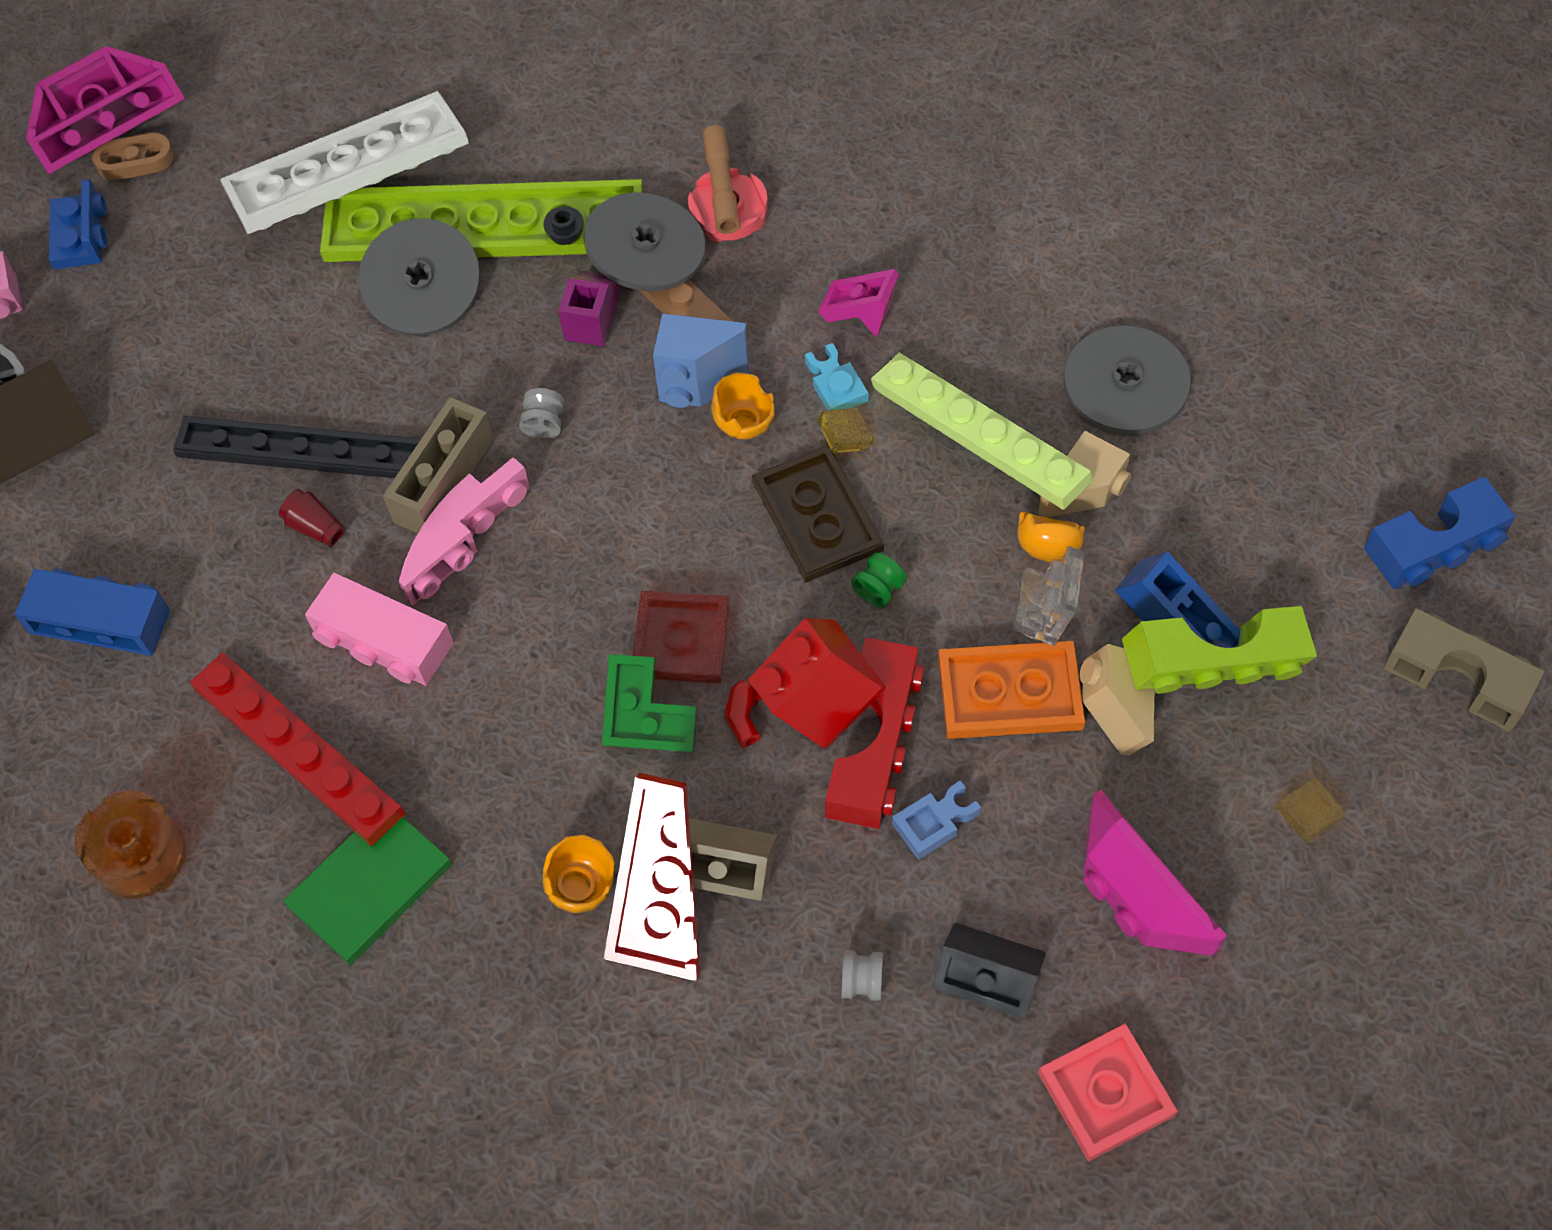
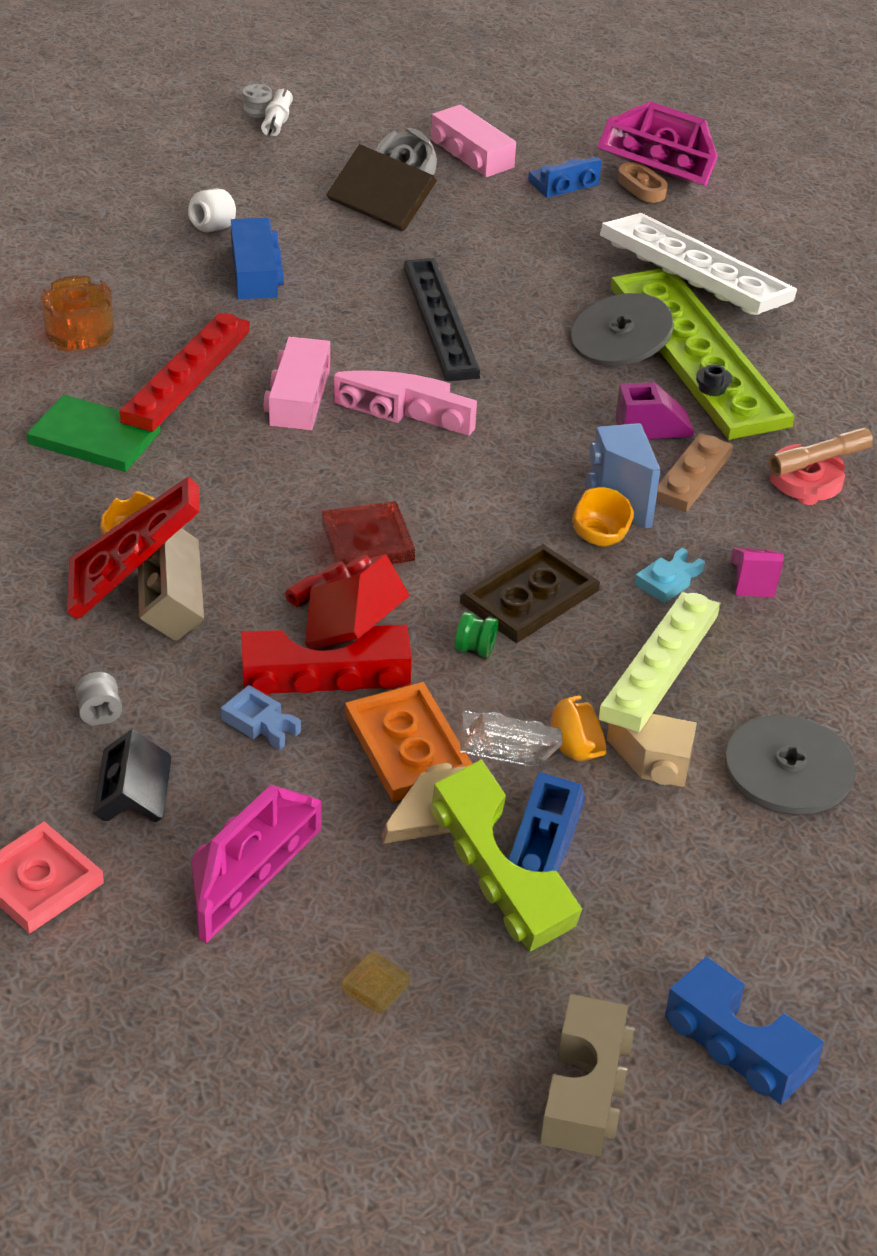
camera: 65 degrees right, 20 degrees down
dark red cone [279,489,346,547] -> none
dark tan brick [383,397,494,533] -> none
light grey wheel [519,388,565,438] -> none
dark grey piece [584,192,705,291] -> none
green plate [602,654,698,752] -> none
clear yellow tile [817,408,874,453] -> none

